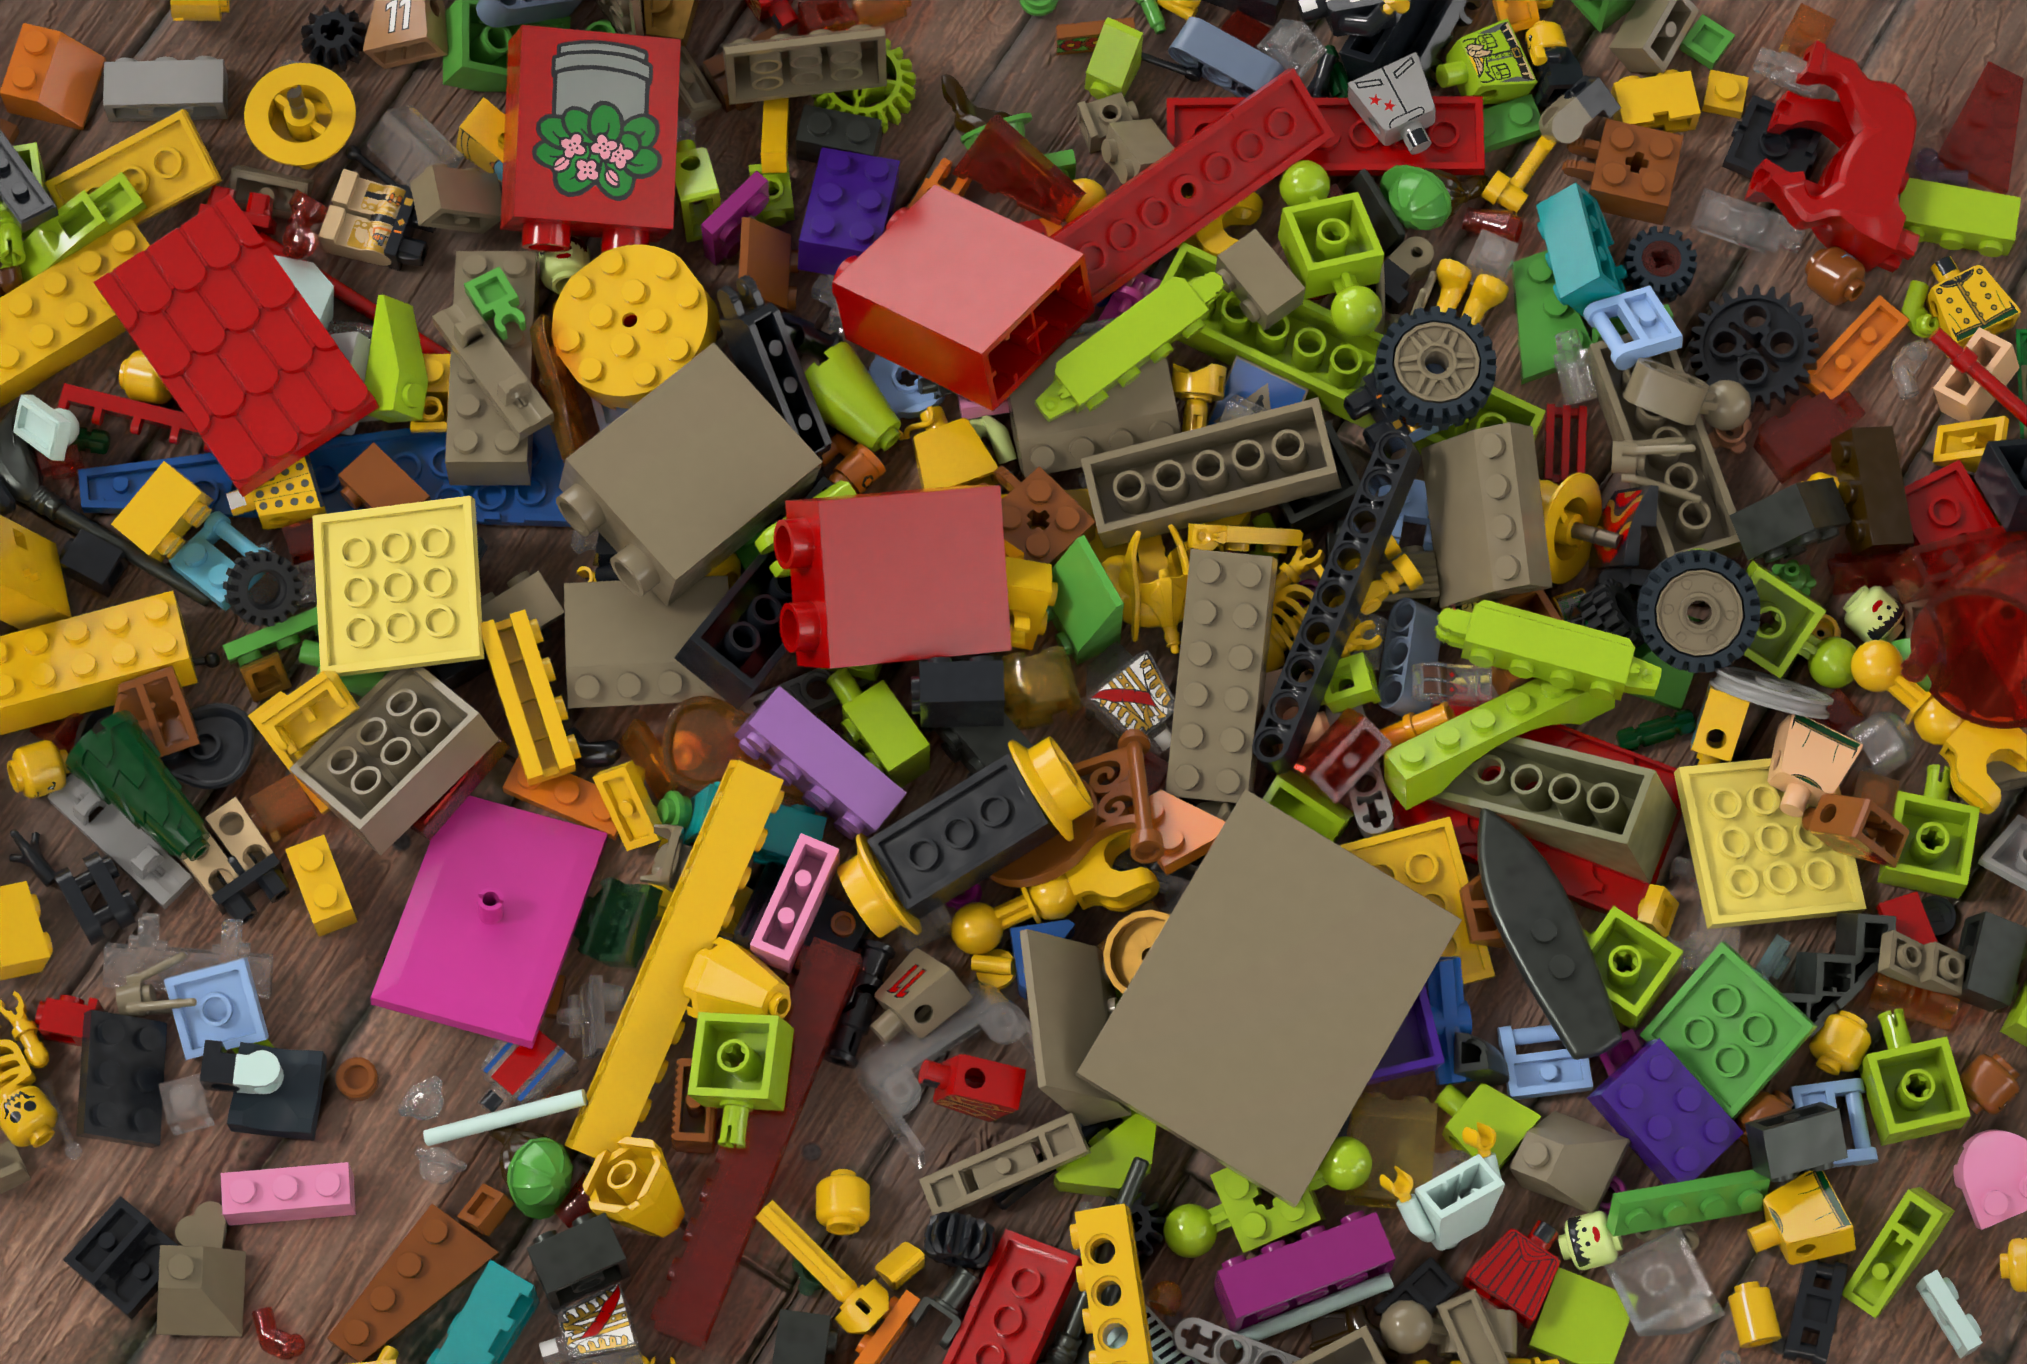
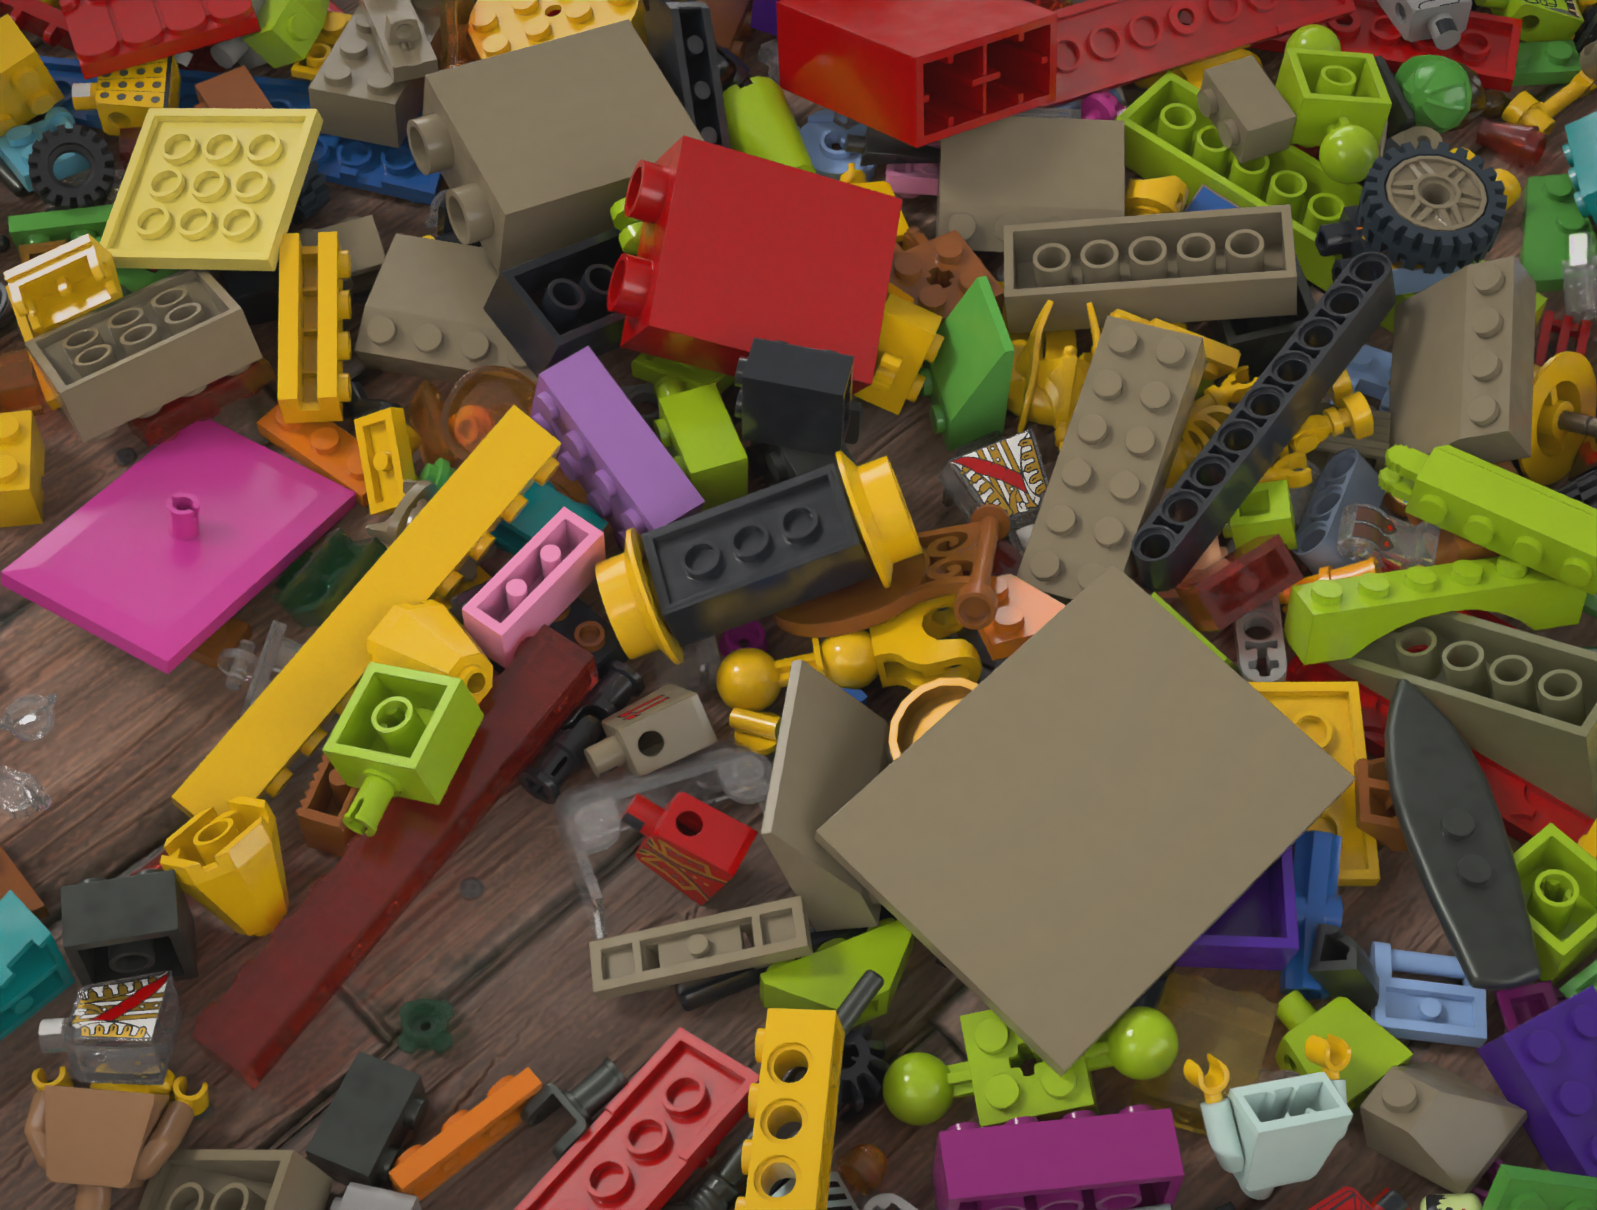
camera: 15 degrees right, 15 degrees down
light aqua bar [423,1089,588,1146] -> none
dark orange plate [457,1183,515,1237] -> none
torso [477,1030,579,1113] -> none
bright green piece [488,1124,574,1220] -> none
yellow piece [755,1200,889,1334] -> none
yellow head [816,1169,870,1235] -> none
yellow slope [875,1242,925,1290] -> none
black gear [924,1212,995,1270] -> none
yellowish green arm [969,415,1017,465] -> none
clear yellow brick [1002,646,1082,730] -> none
lime hinge [1034,271,1225,422] -> none
clear brick [1466,229,1519,285] -> none

